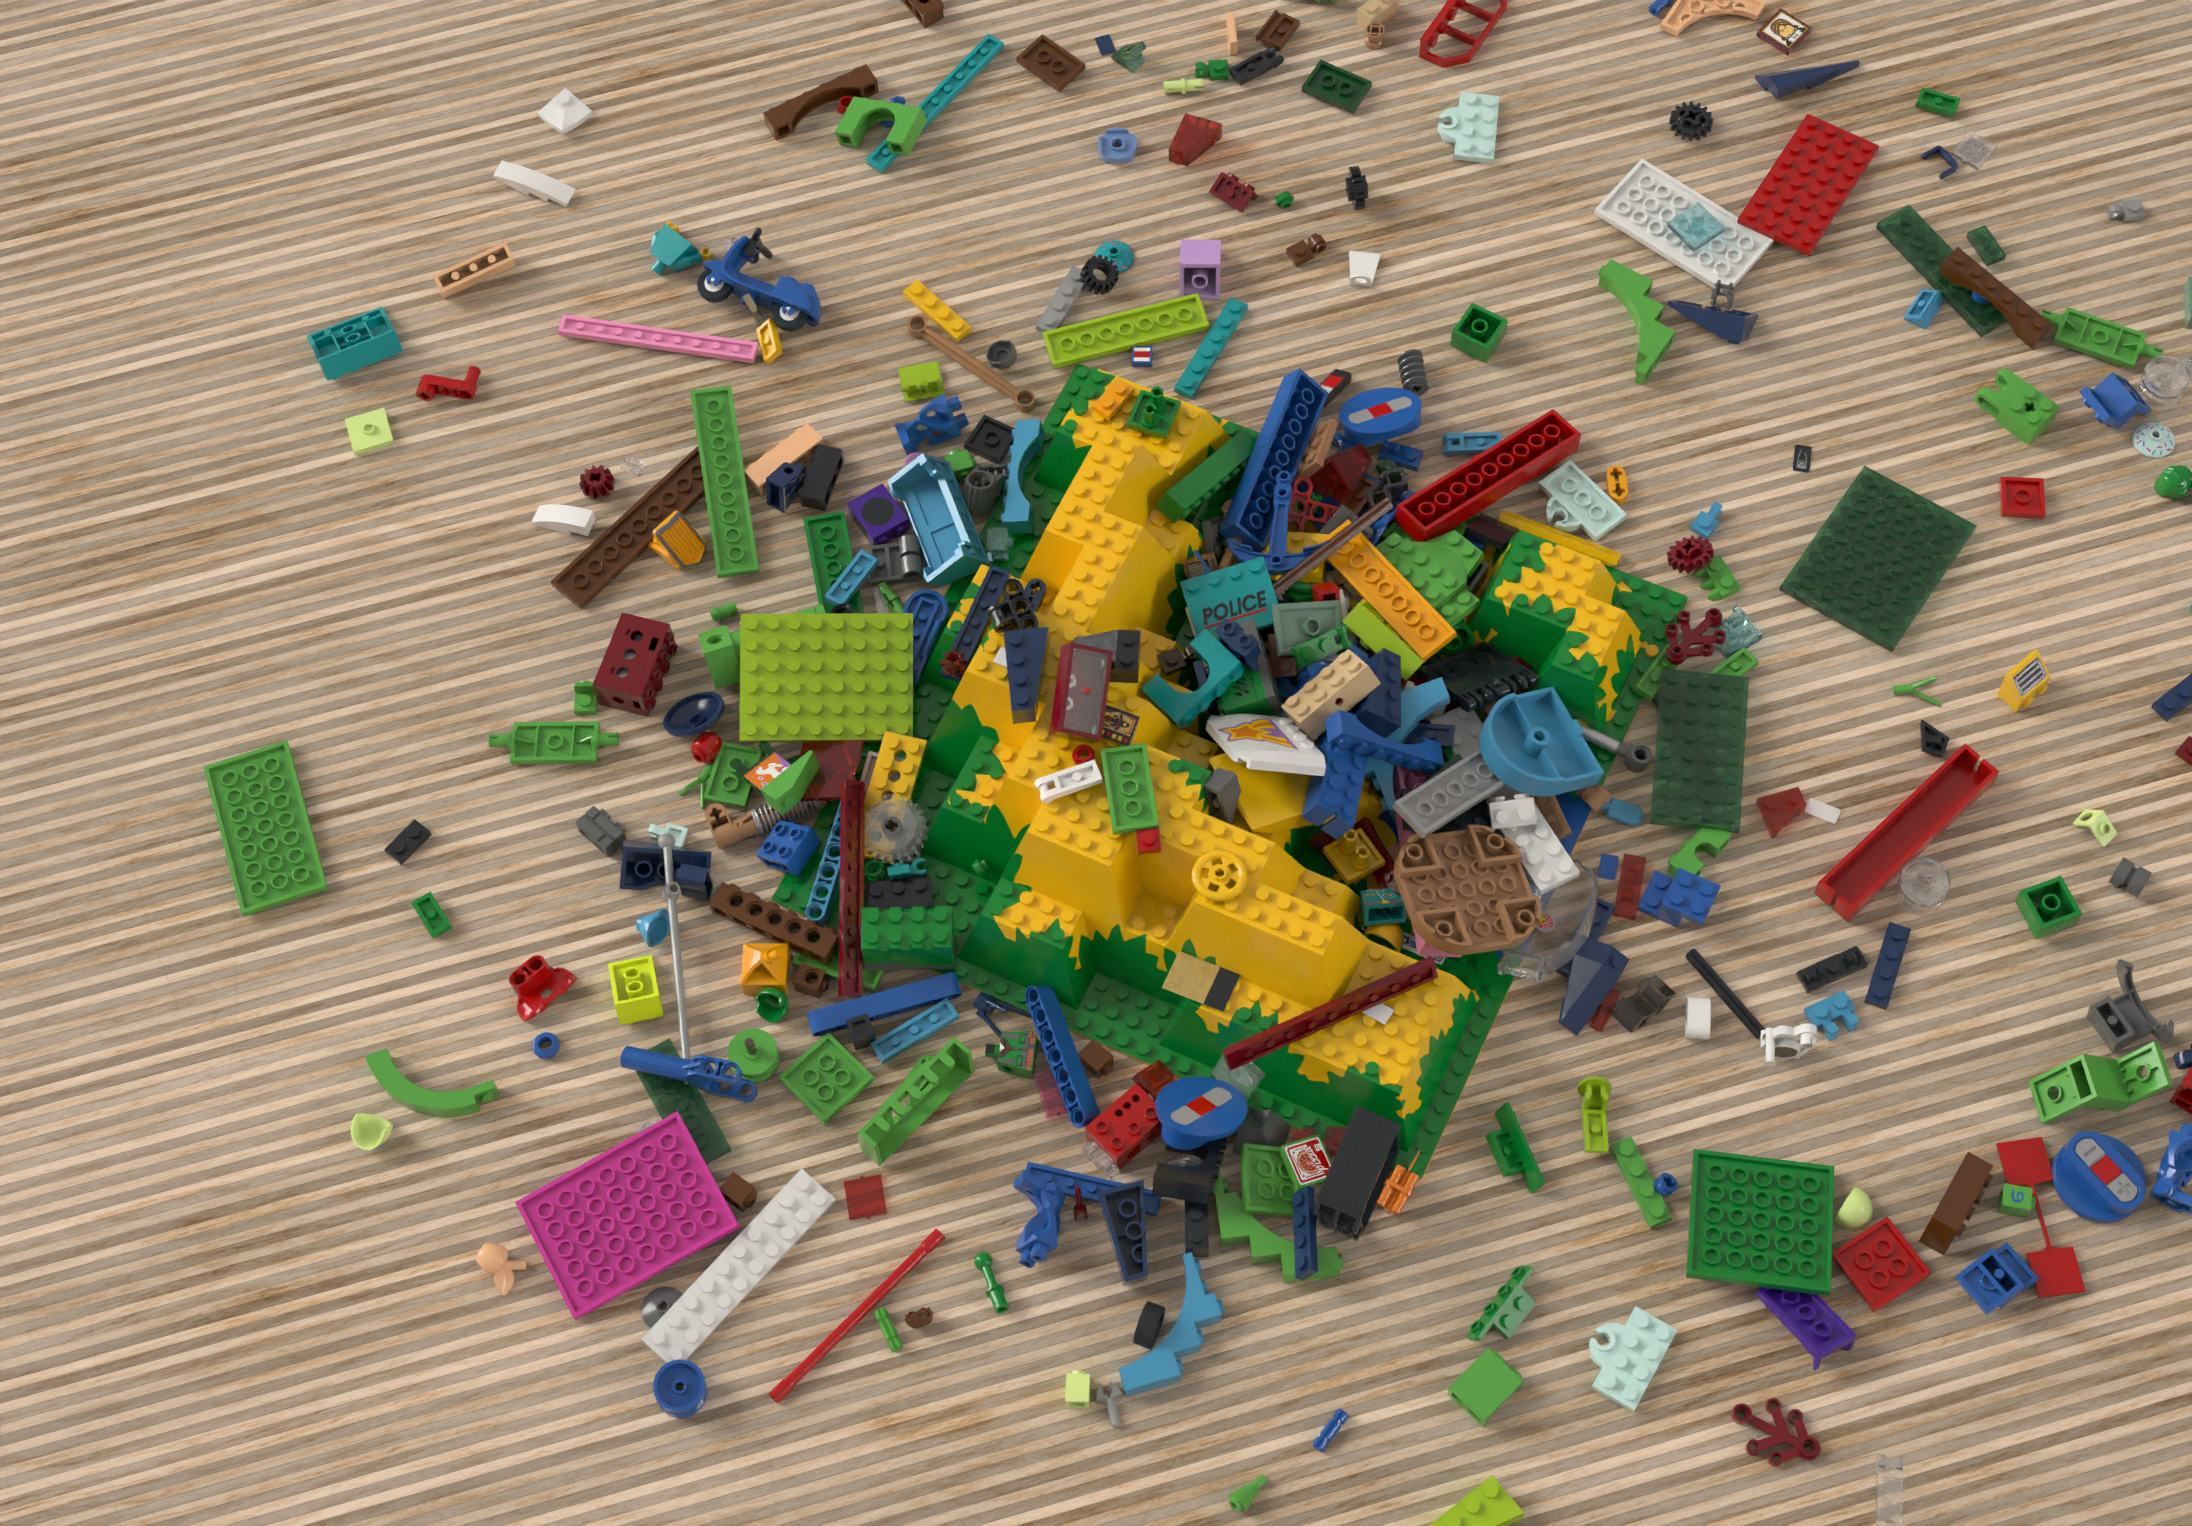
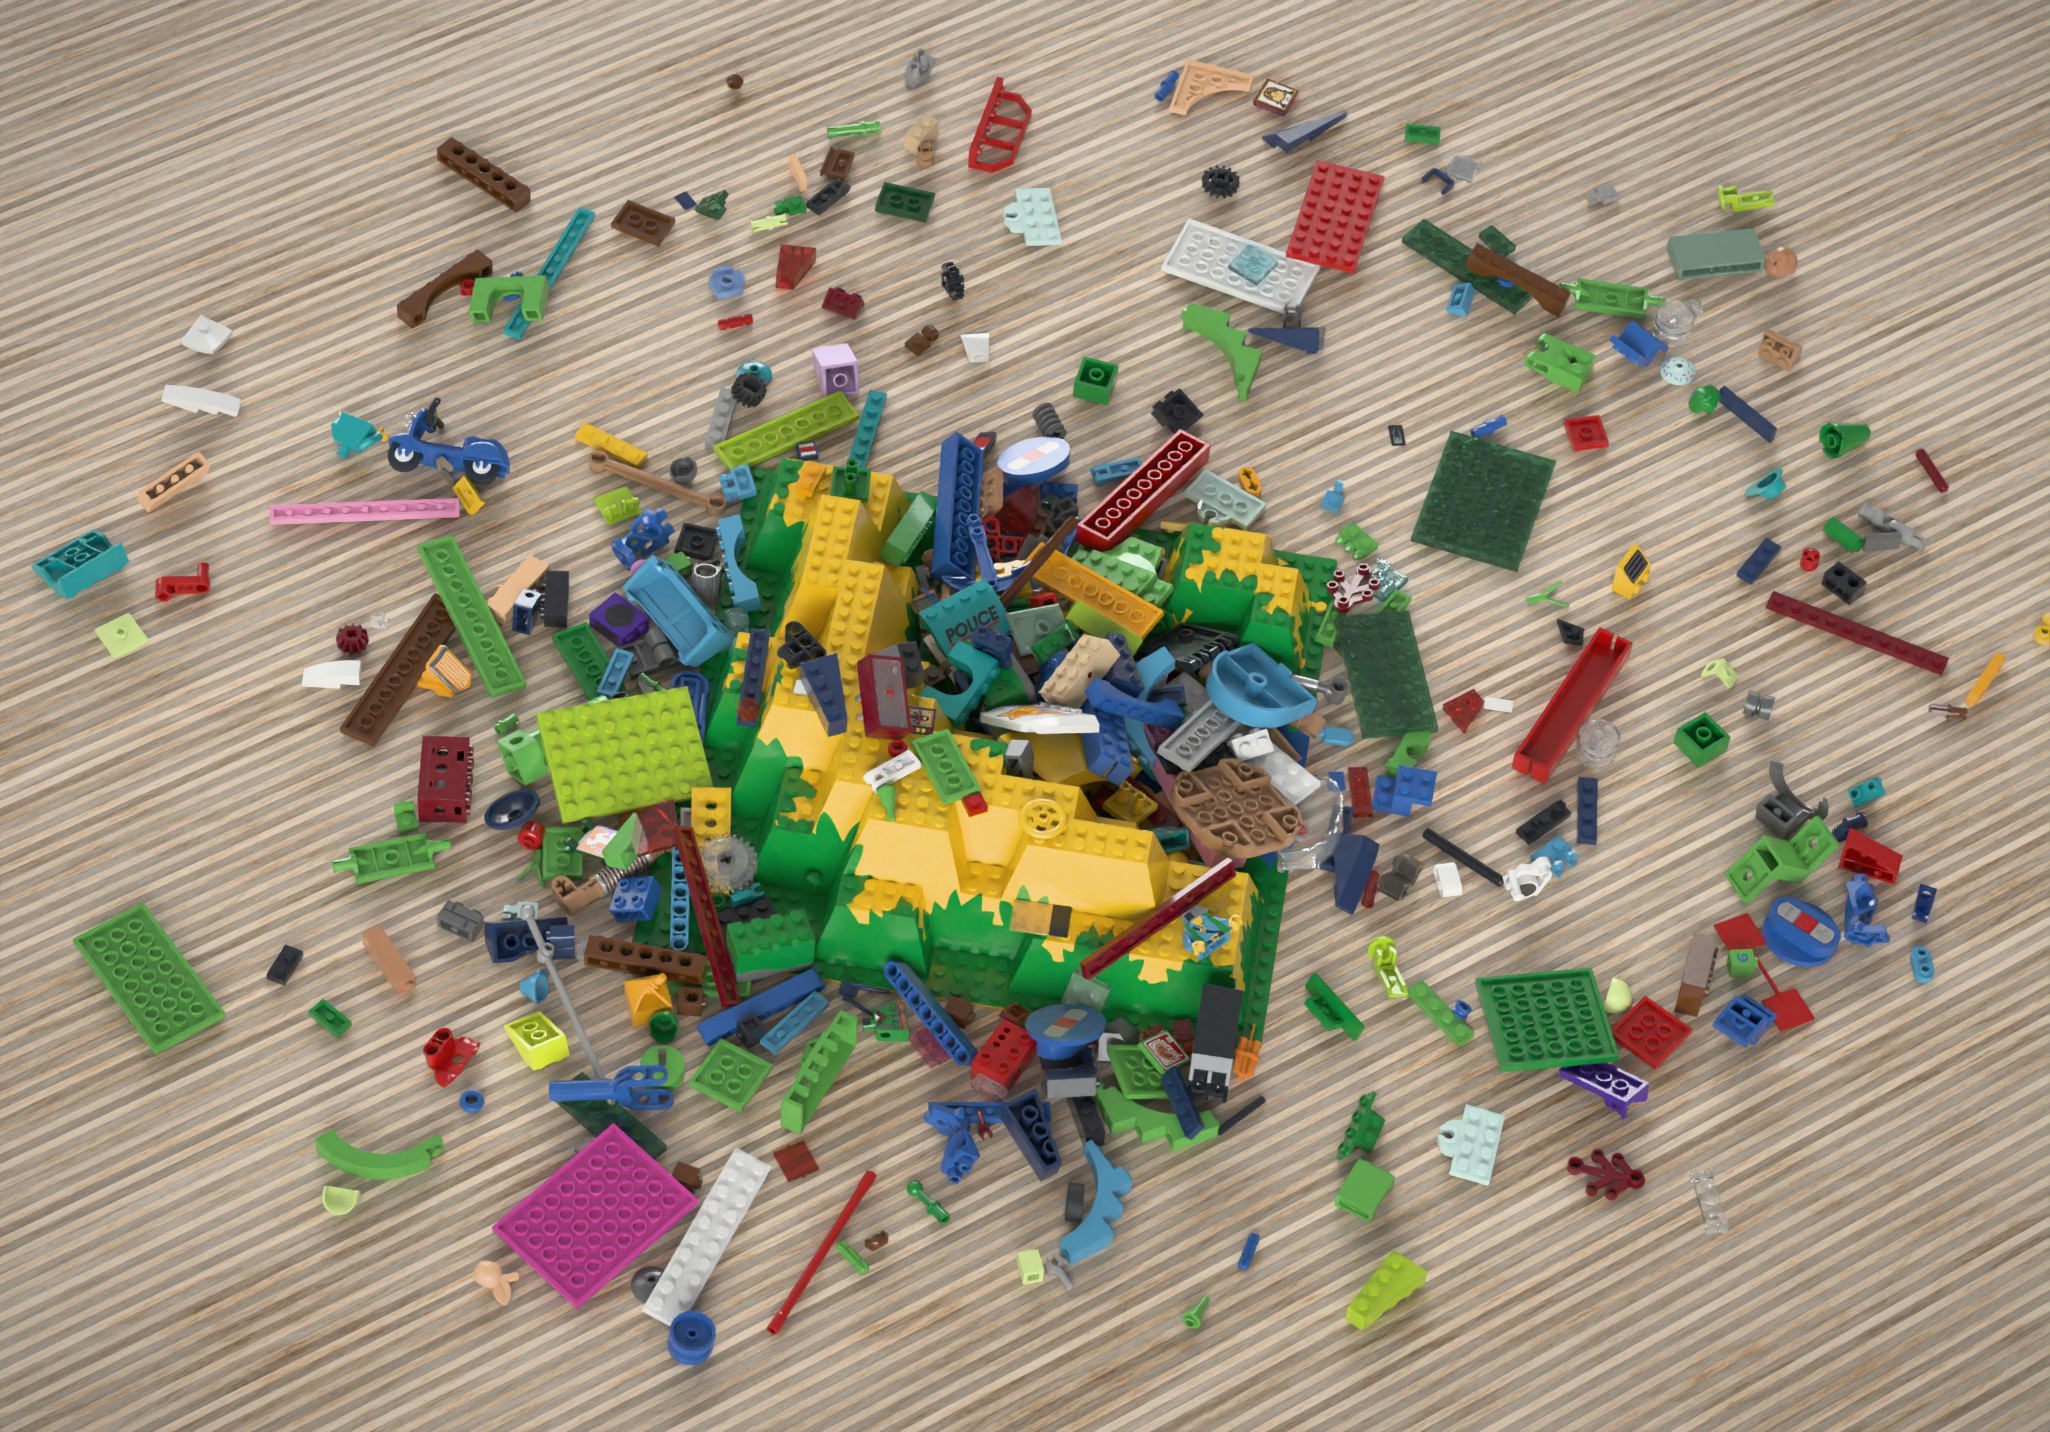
camera: 25 degrees left, 10 degrees down
green plate [1275,191,1294,209] -> none
black tile [1464,513,1519,550] -> none
dark red gear [1667,536,1714,574] -> none
none -> nougat brick [362,924,415,994]
none -> red axle [718,314,753,331]
none -> dark azure plate [718,464,757,503]
none -> bright green cone [876,784,896,822]
none -> black plate [1151,388,1204,434]
none -> torso [1182,912,1243,961]
none -> black bar [1218,1096,1266,1135]
none -> blue pin [1470,415,1507,440]

